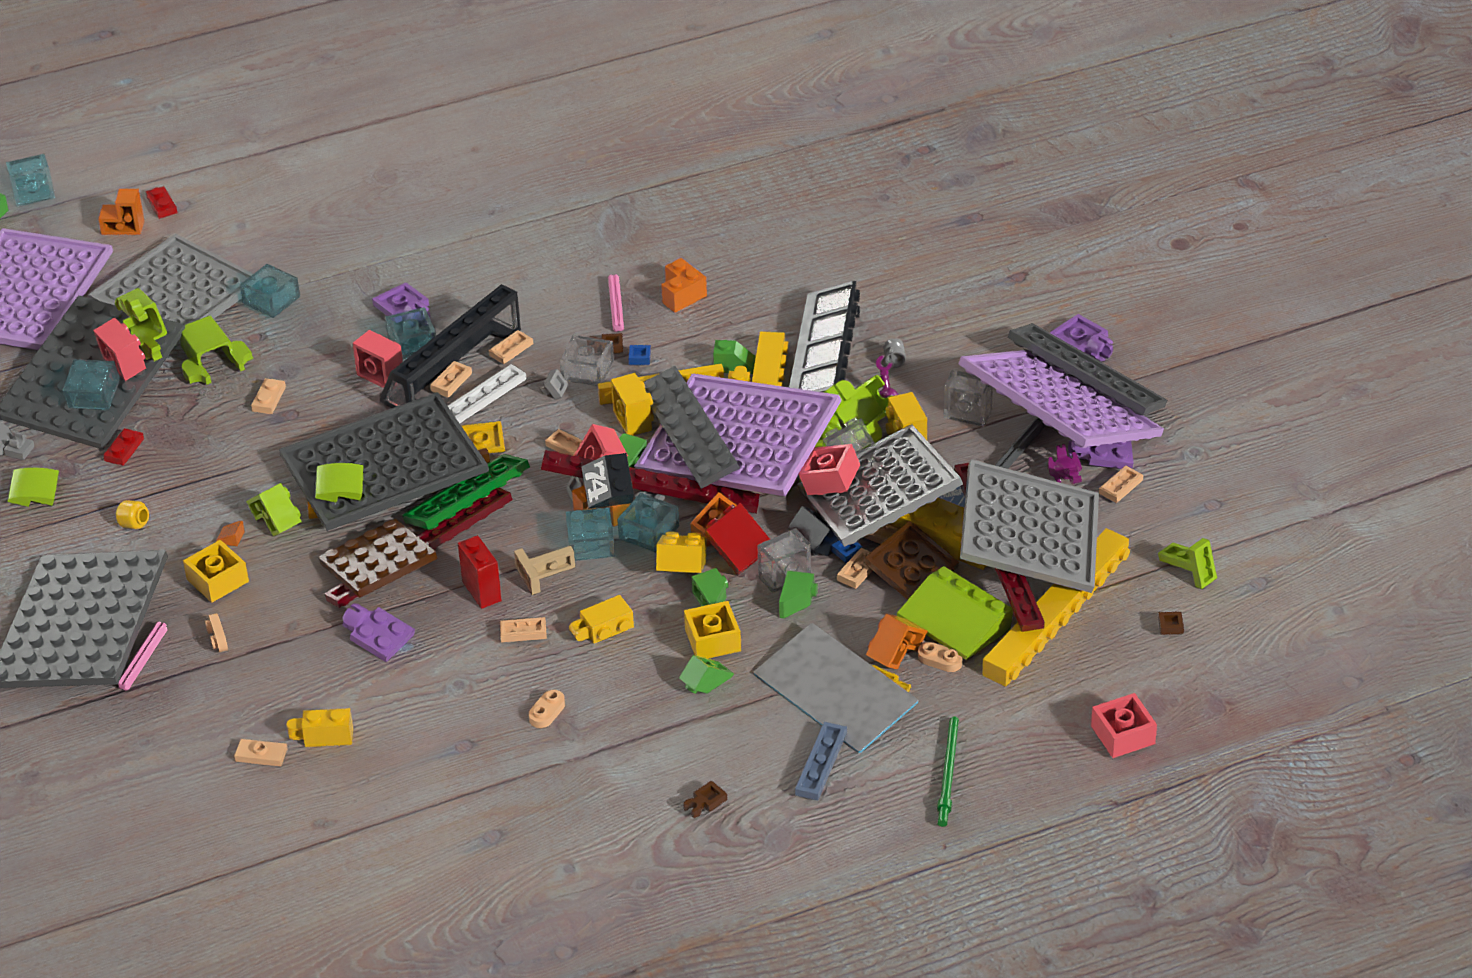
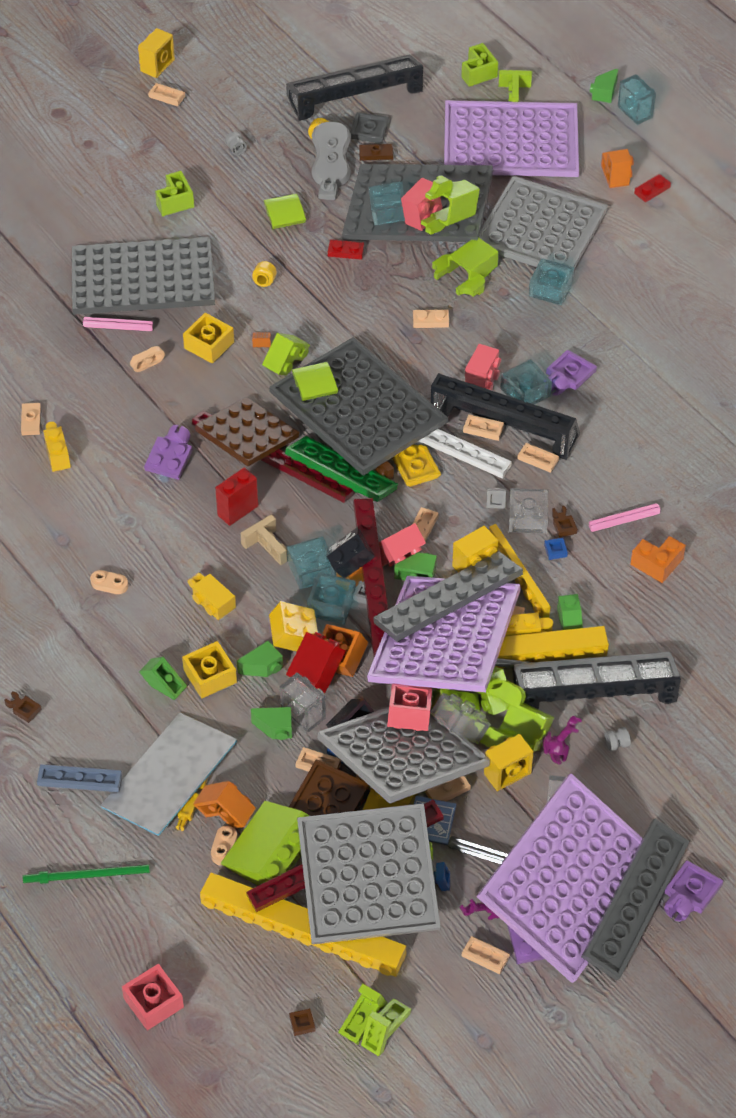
camera: 75 degrees right, 10 degrees up
light nougat plate [500,617,547,642] -> none
none -> lime bracket [338,983,388,1045]

